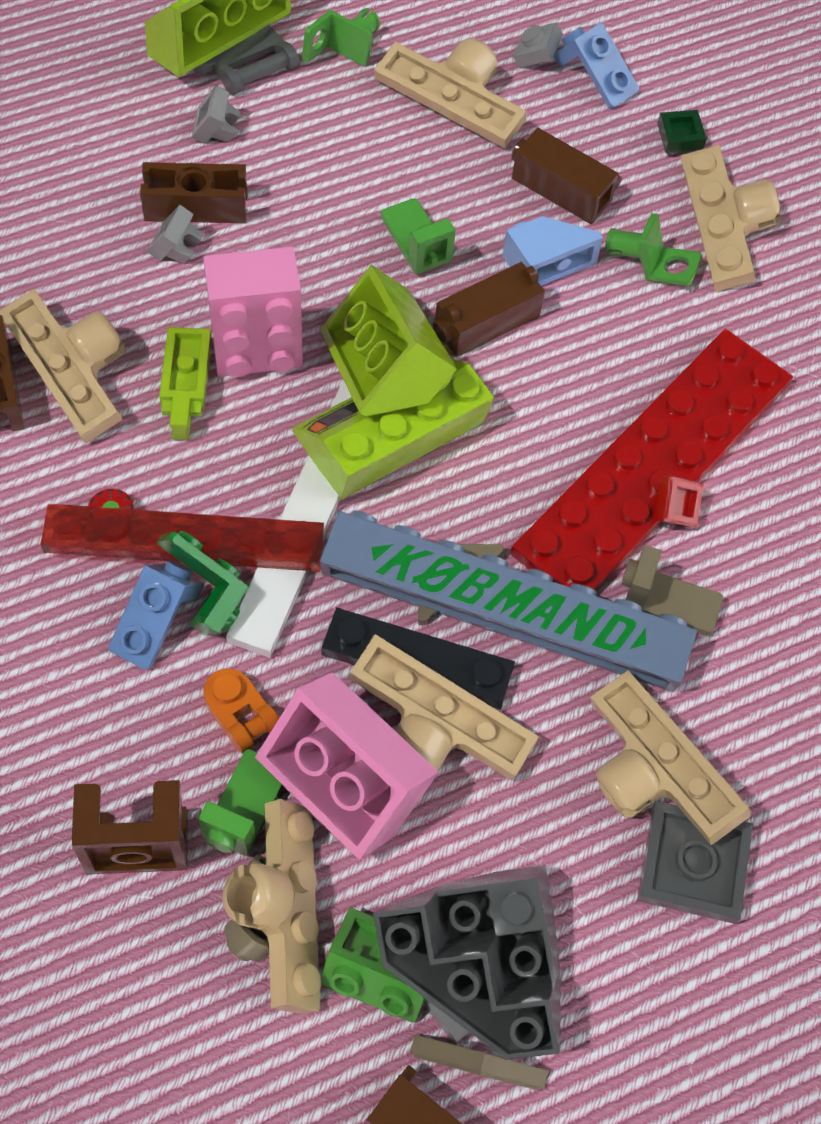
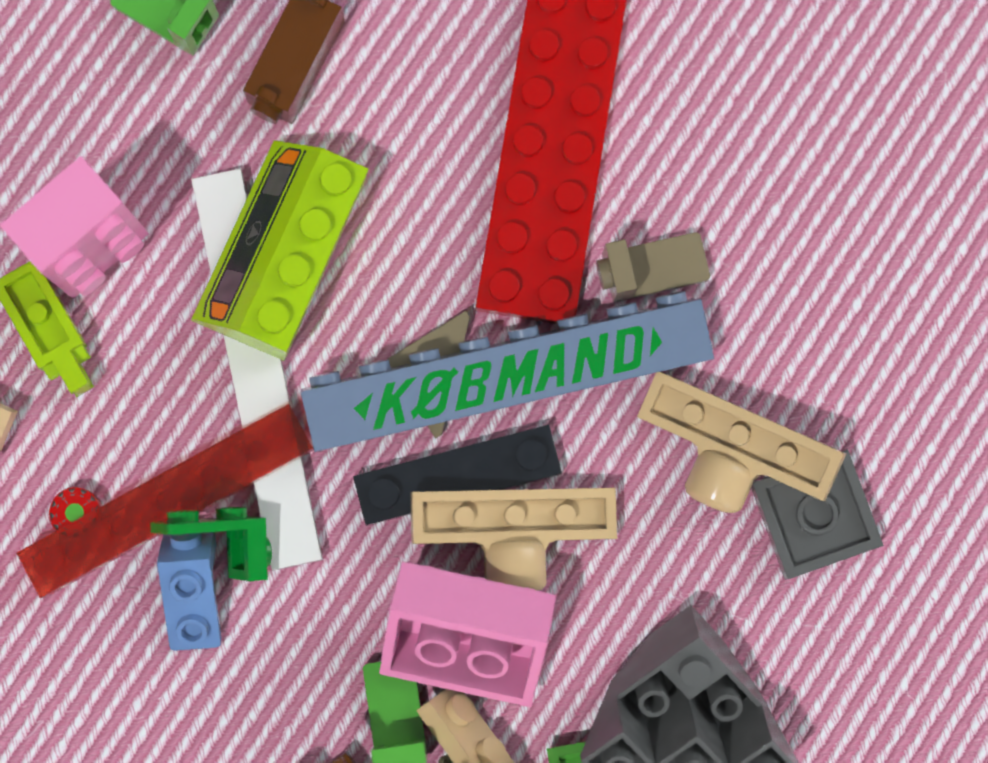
camera: 30 degrees left, 20 degrees up
orange plate [204,668,279,754] -> none
lime slope [319,264,457,417] -> none
tile [653,476,704,528] -> none

